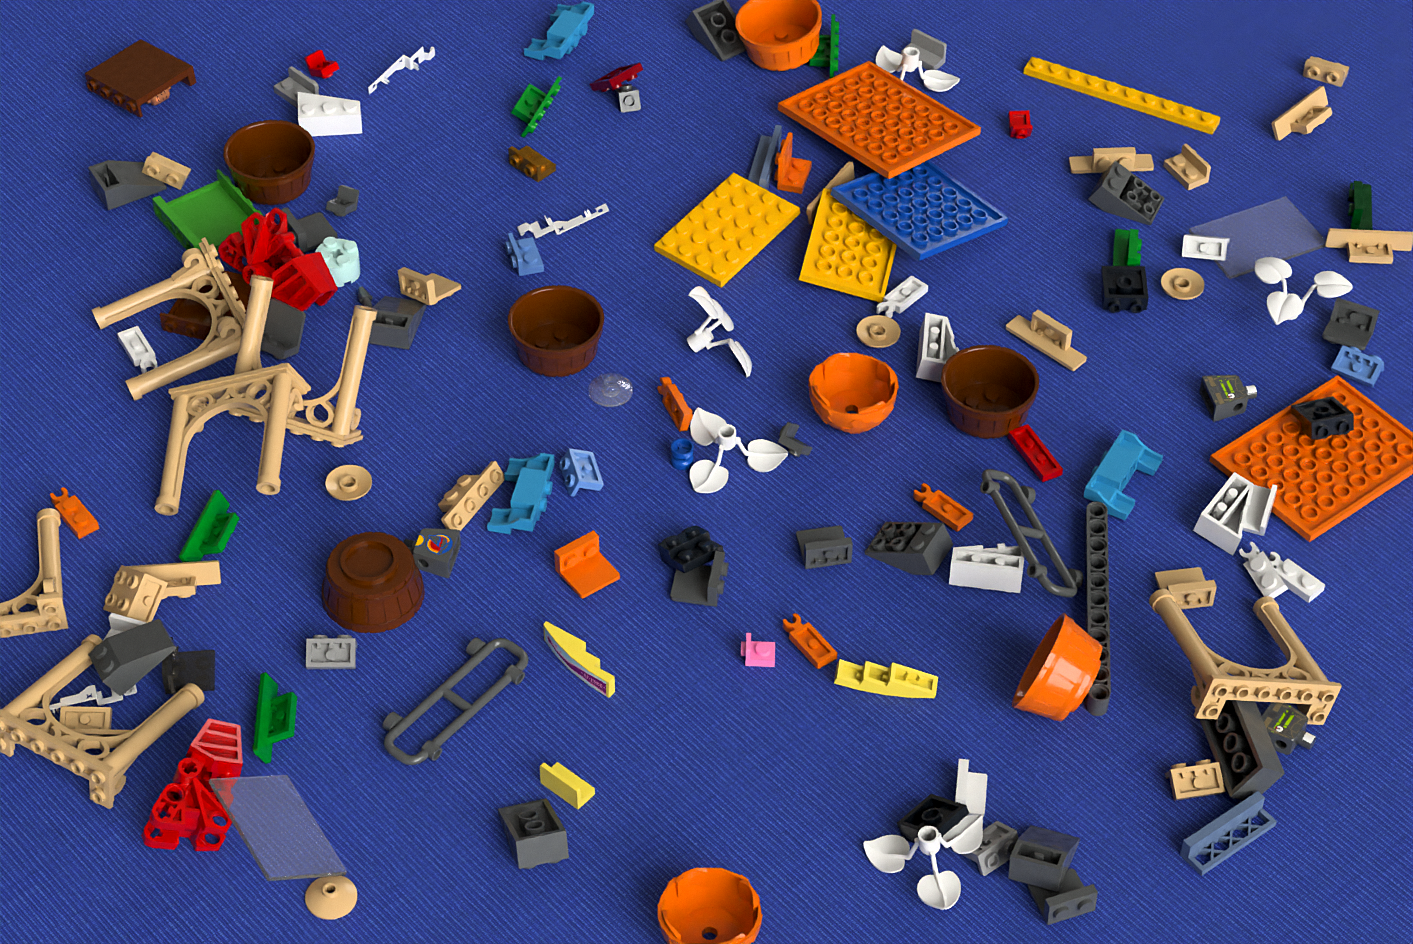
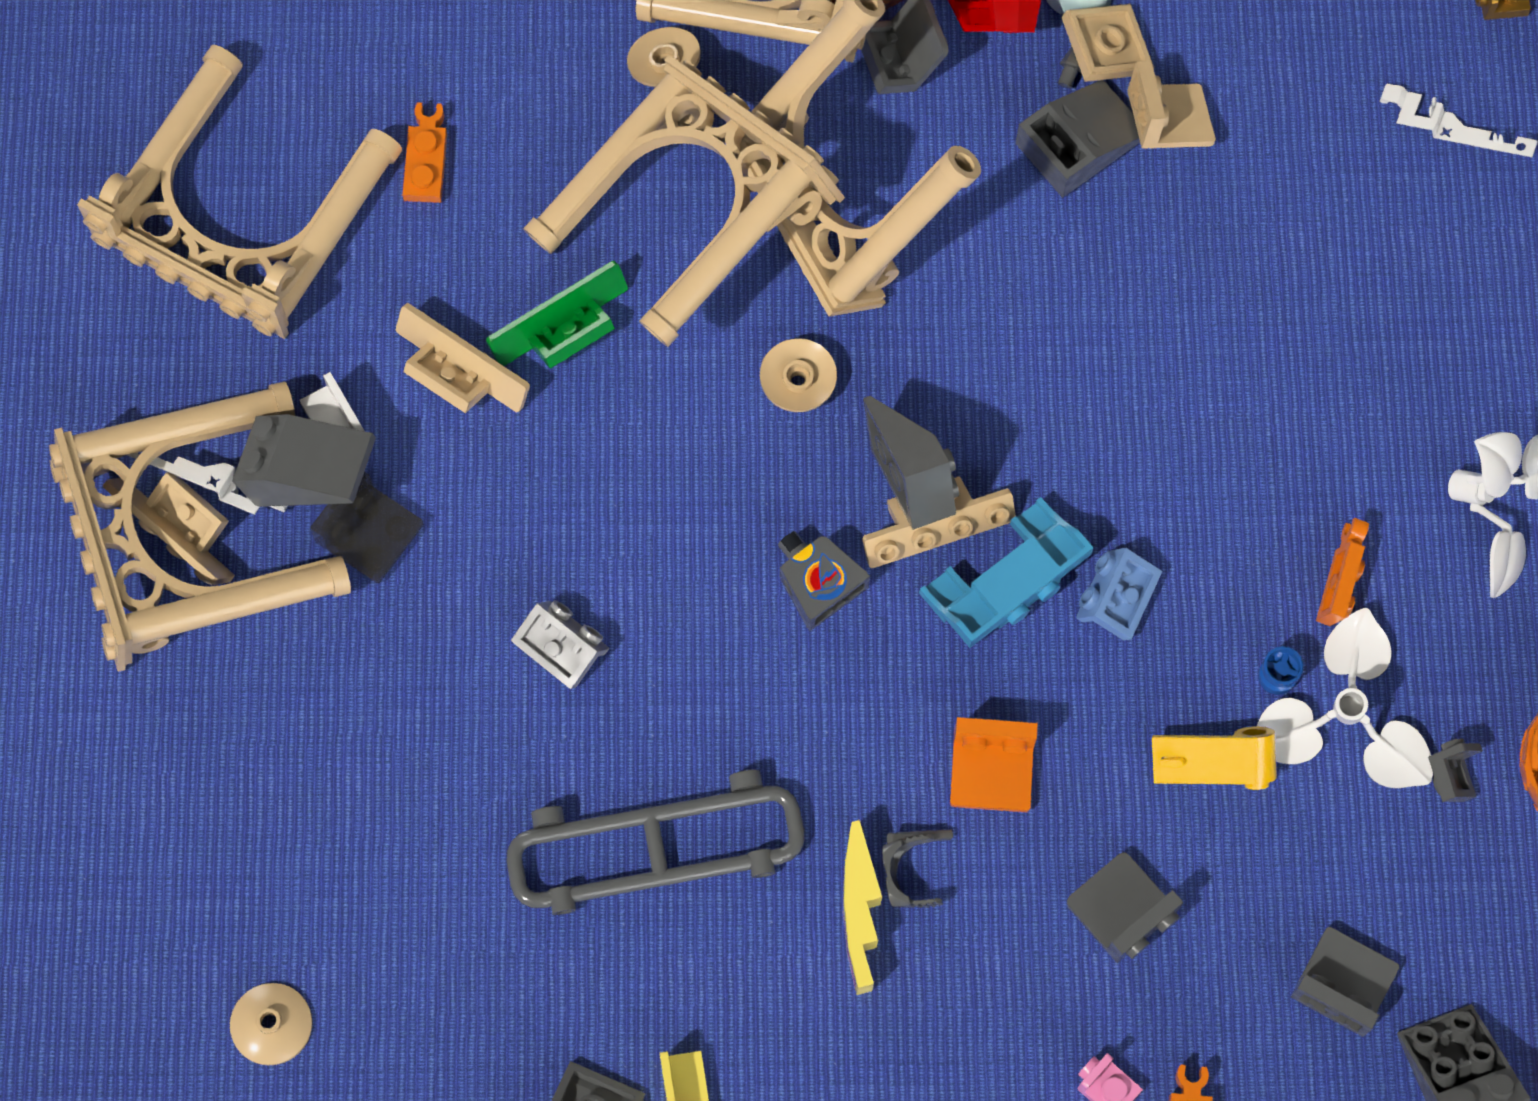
camera: 40 degrees right, 25 degrees up
tan bracket [103,565,168,623] -> none
red piece [141,718,243,851] -> none
clear piece [209,775,347,881] -> none
green bracket [252,672,297,764] -> none
reddish brown piece [322,532,425,633] -> none
medium blue bracket [505,233,544,276] -> none
reddish brown piece [508,285,604,377] -> none
clear dish [588,373,633,407] -> none
black plate [657,526,724,573] -> none
none -> tan dish [627,27,701,87]
none -> dark grey slope [863,396,959,530]
none -> dark grey helmet [882,829,953,908]
none -> tan tile [1062,4,1154,82]
none -> yellow door [1152,726,1277,790]

